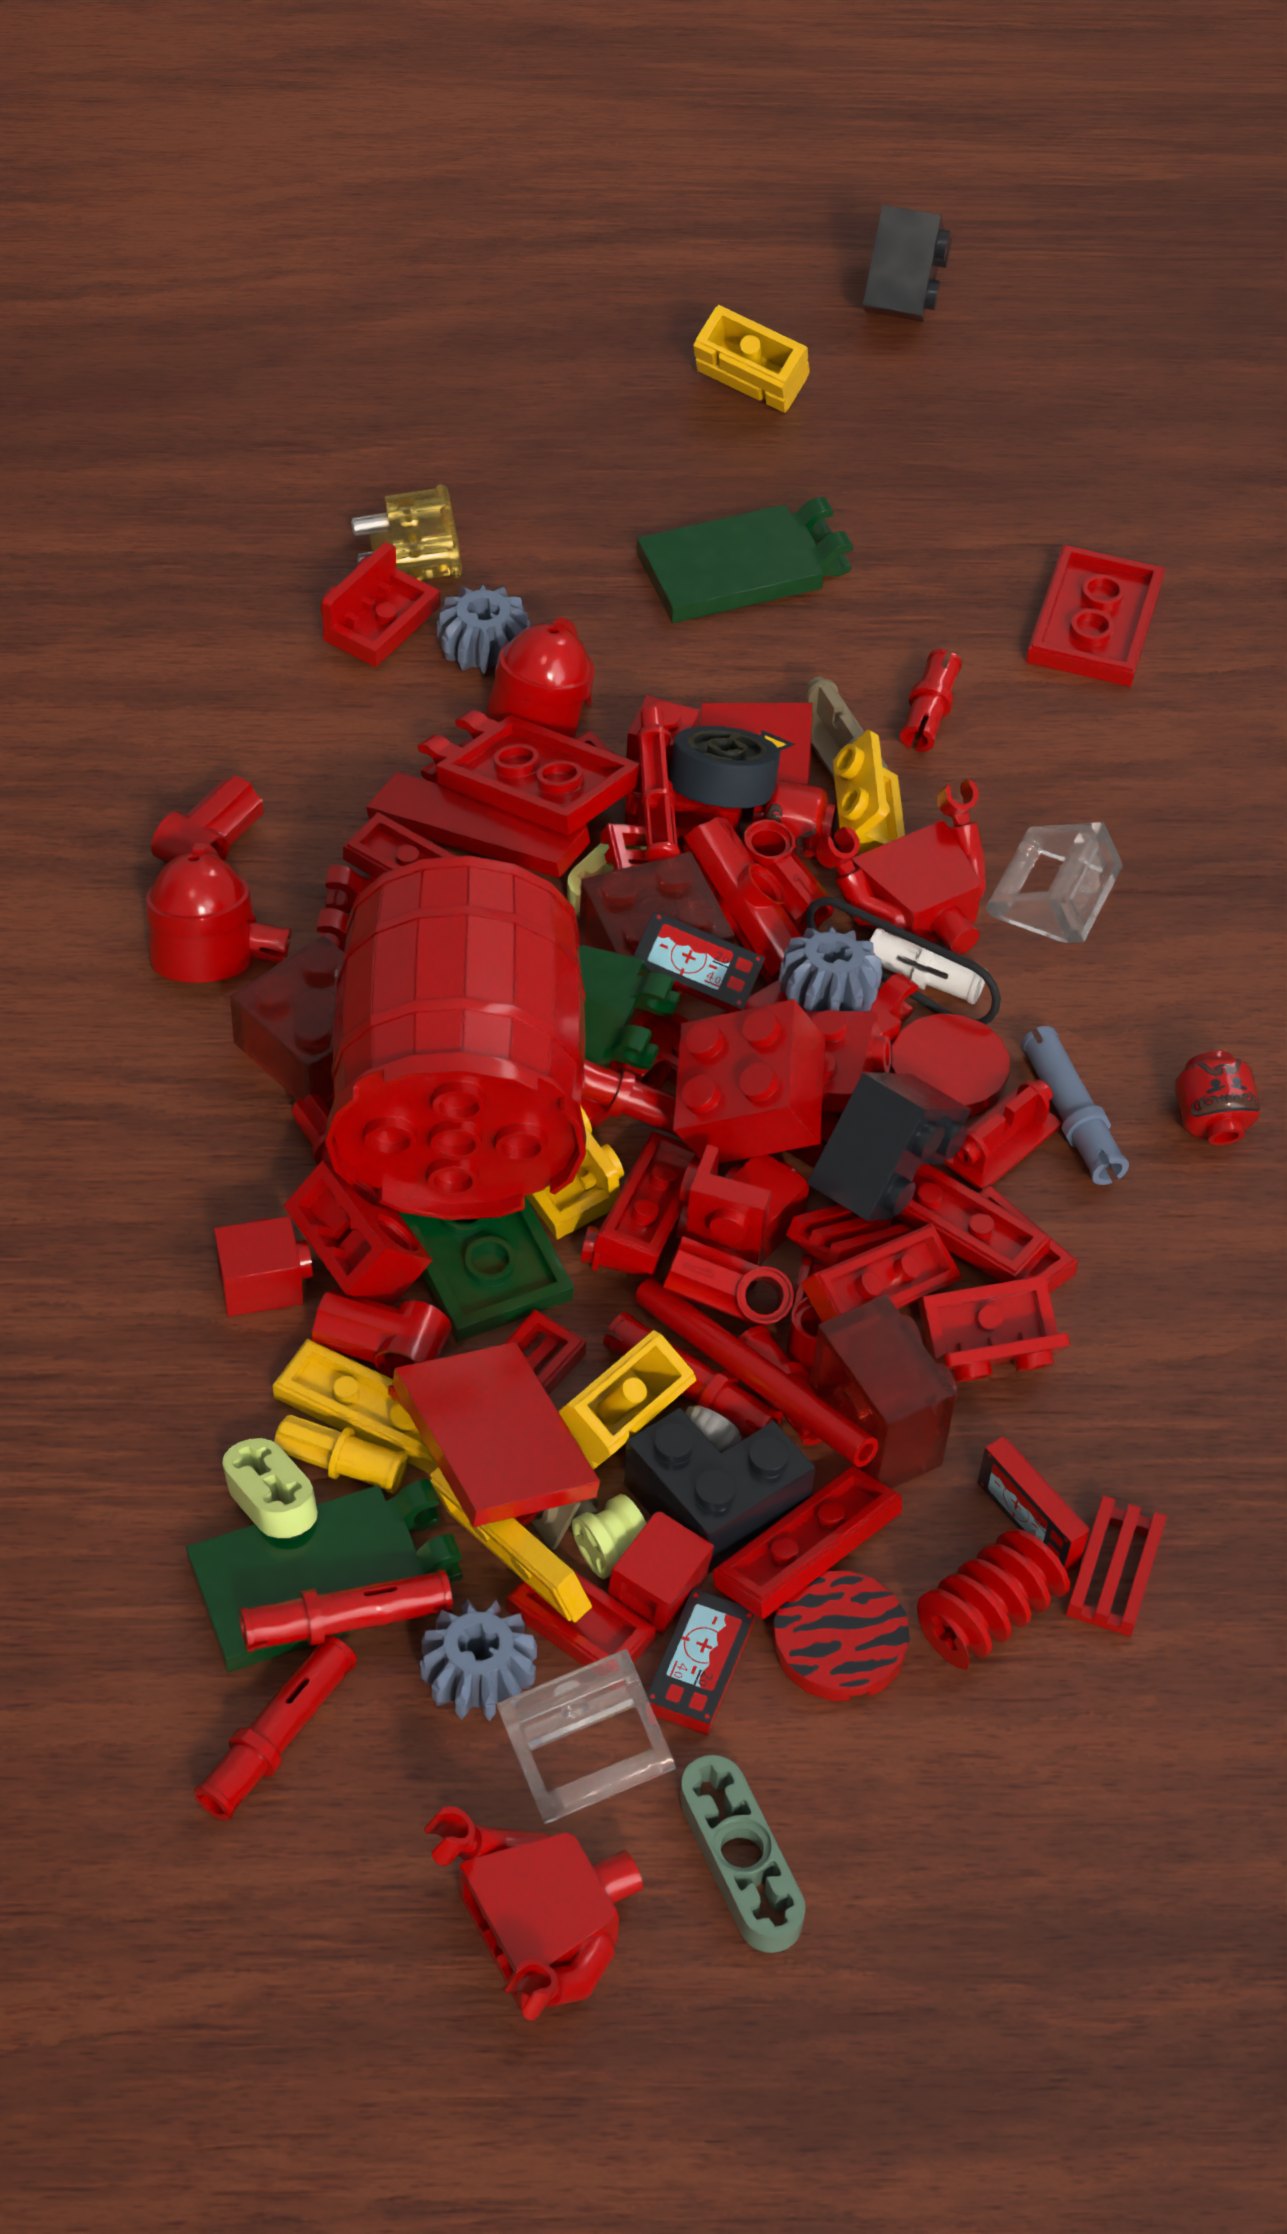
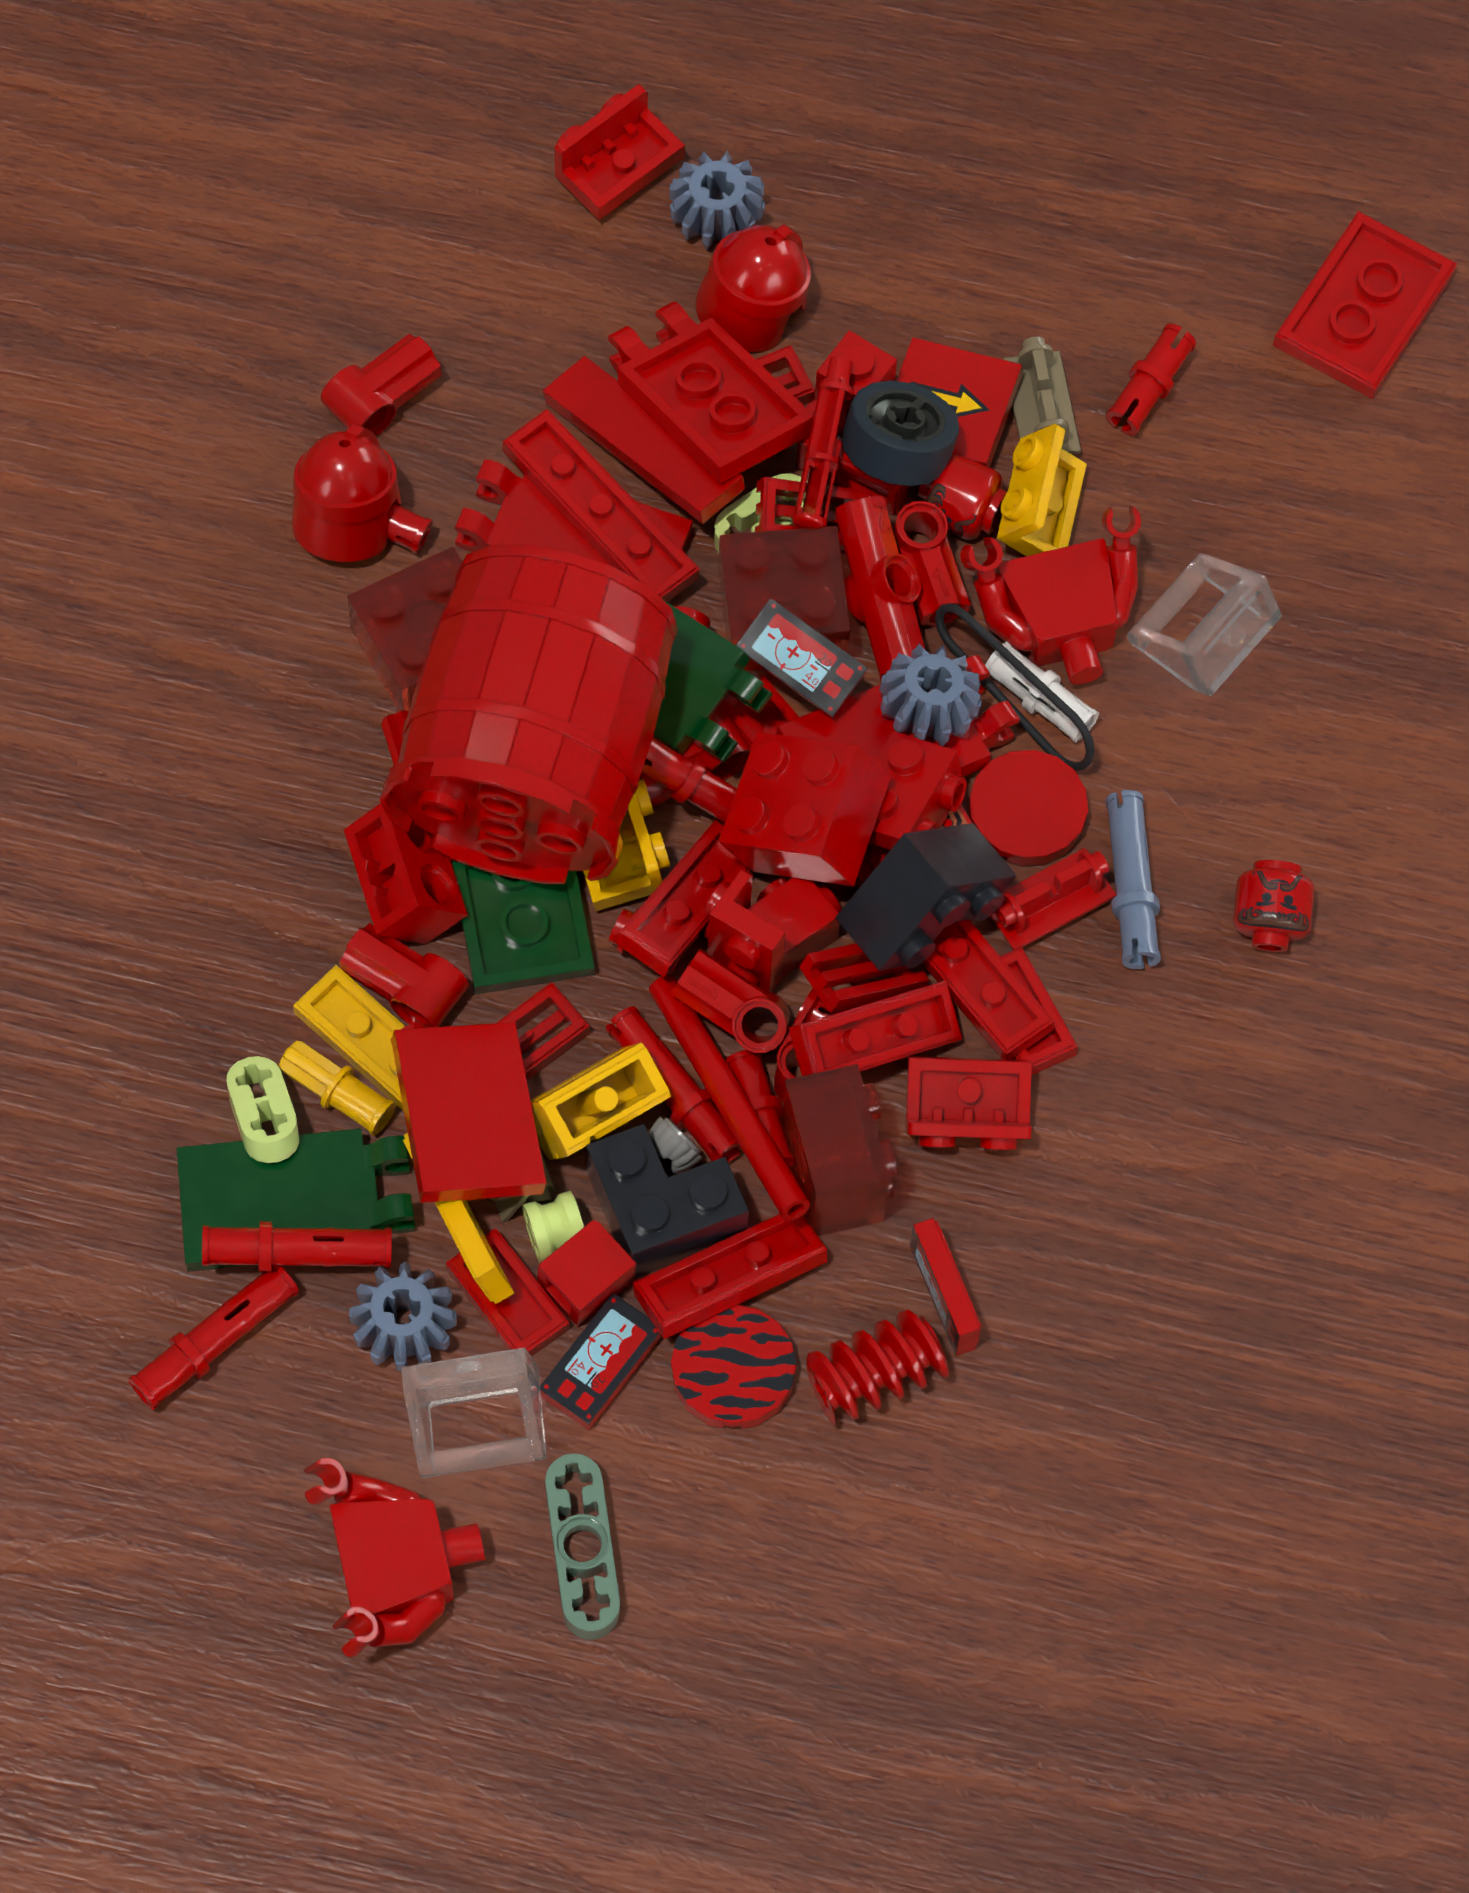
camera: 15 degrees right, 15 degrees up
red brick [214,1216,313,1317] -> none
clear yellow piece [351,484,462,580] -> none
dark green tile [637,497,853,623] -> none
red tile [1066,1496,1167,1637] -> none

